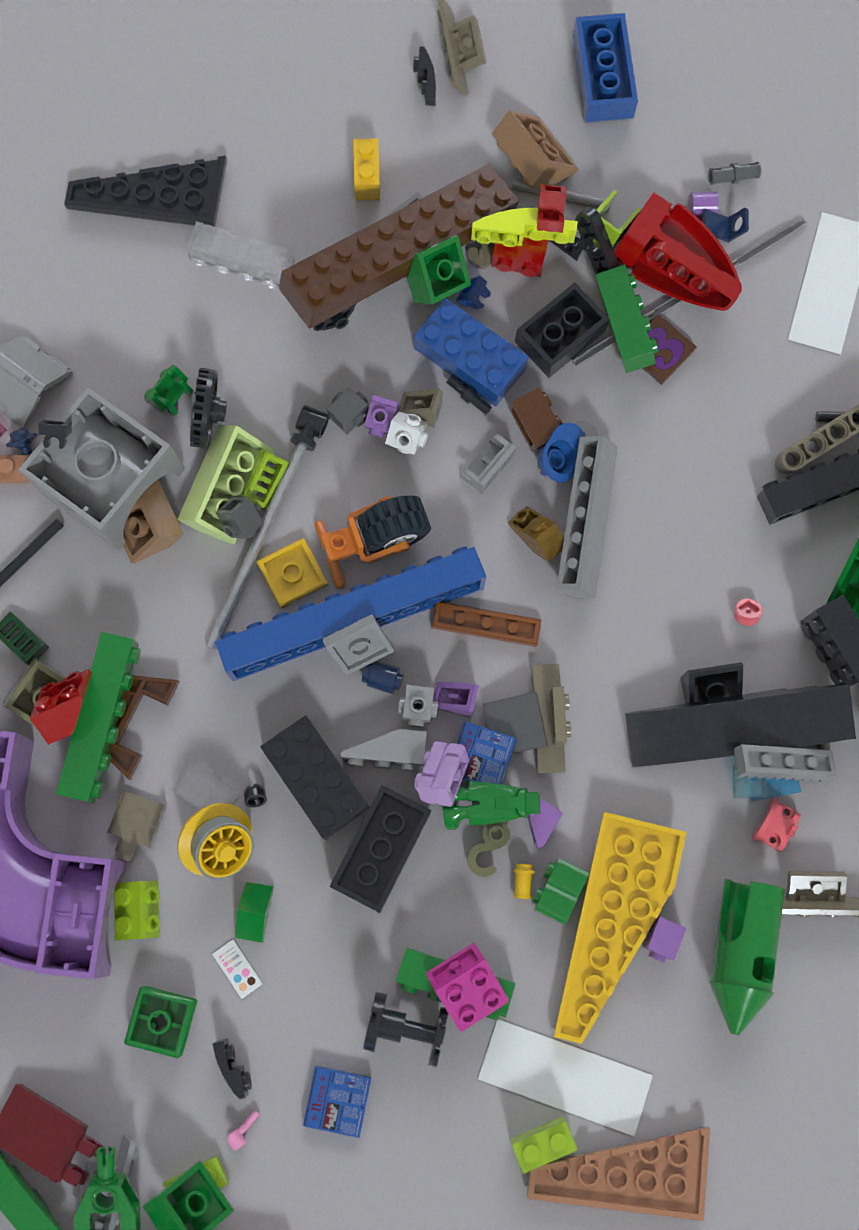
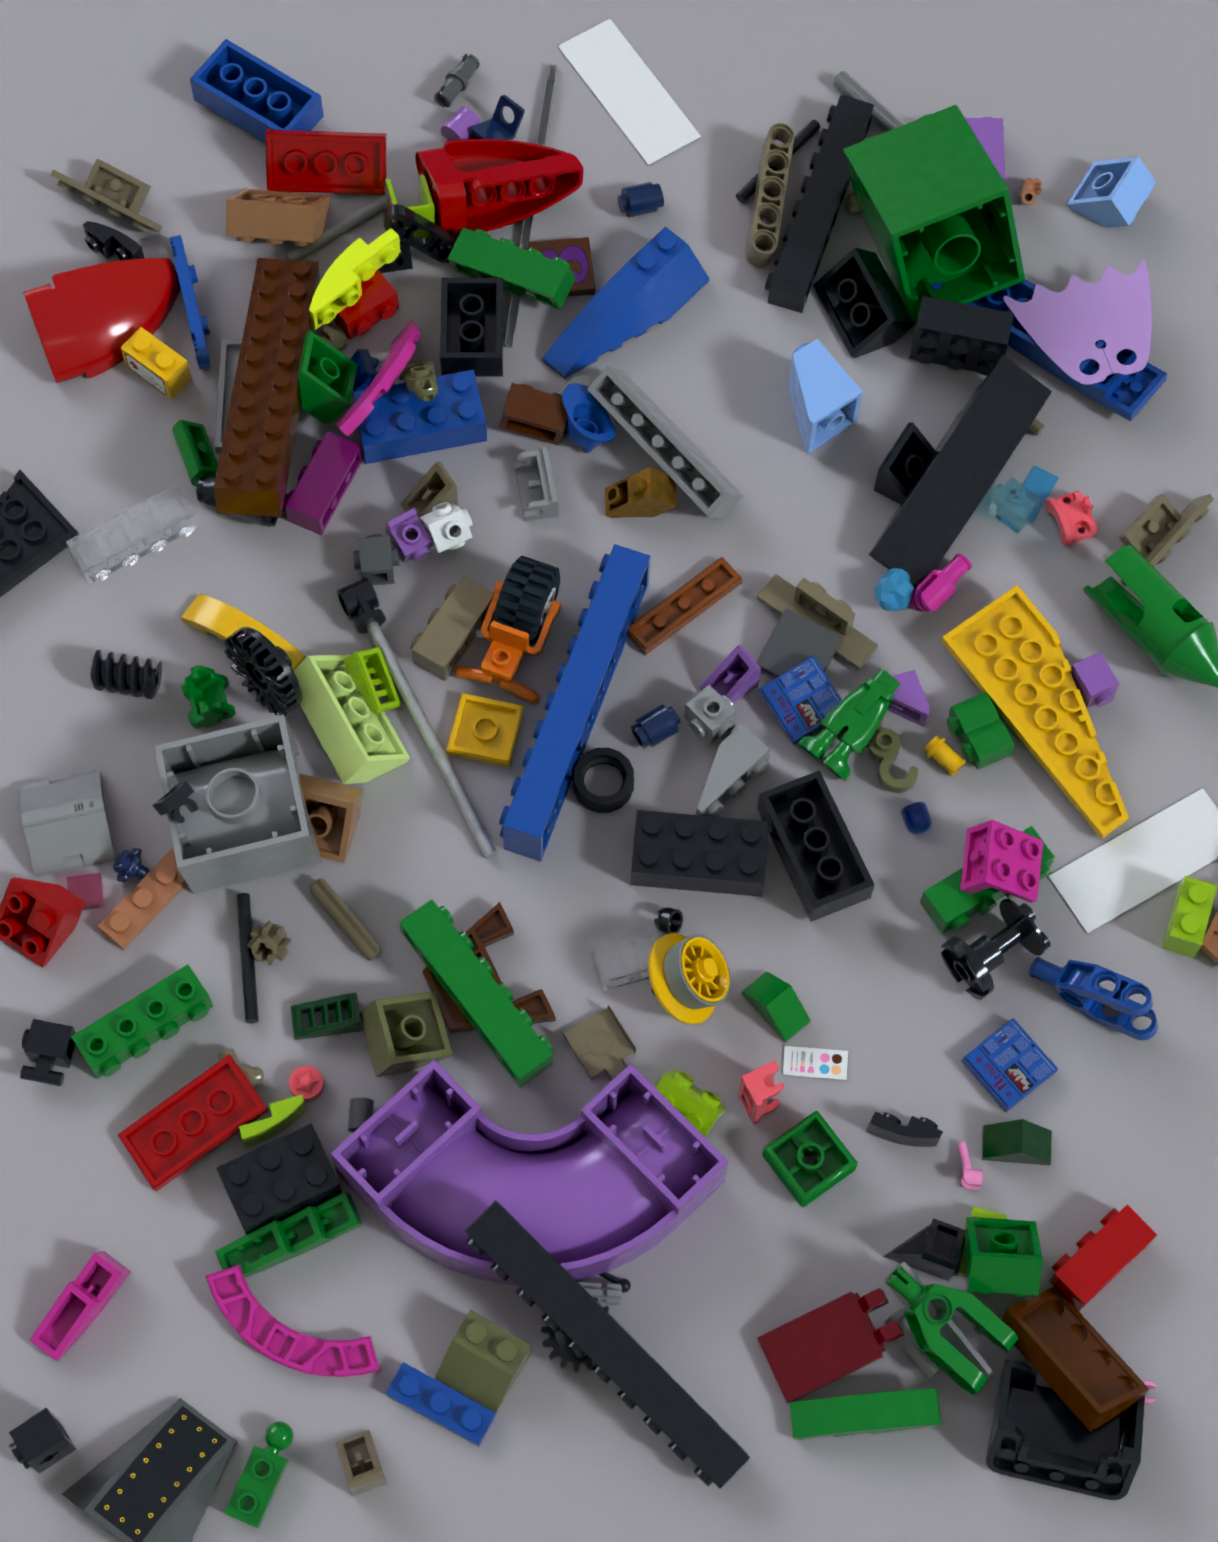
camera: 50 degrees left, 10 degrees down
red slope [30,669,92,745] -> none
dark grey brick [216,496,264,539] -> none
light grey plate [323,614,395,676] -> none
lavender brick [415,741,469,806] -> none
black bar [446,375,492,415] -> none
red slope [537,184,567,233] -> none
coral tile [734,599,762,626] -> none
light grey gear [734,744,837,782] -> none
none -> red panel [23,258,180,384]
none -> black piece [90,650,162,700]
none -> blue piece [169,235,211,369]
none -> green brick [172,420,218,487]
none -> yellow slope [181,593,305,671]
none -> dark tan gear [247,921,292,965]
none -> red tile [265,129,387,195]
none -> magenta brick [284,431,363,535]
none -> dark tan axle [310,879,381,960]
none -> dark pink tile [337,320,421,436]
none -> olive piece [399,360,438,401]
none -> dark tan brick [410,576,493,681]
none -> blue wedge [542,226,709,379]
none -> black tyre [573,748,634,813]
none -> dark blue brick [618,182,664,218]
none -> coral hinge [738,1060,784,1124]
none -> light blue slope [788,339,863,454]
none -> black slope [813,247,915,358]
none -> dark azure rock [874,568,914,611]
none -> black slope [883,1218,966,1281]
none -> clear blue piece [901,801,932,834]
none -> dark pink arm [909,553,972,612]
none -> dark green slope [982,1119,1052,1165]
none -> blue piece [1029,957,1158,1041]

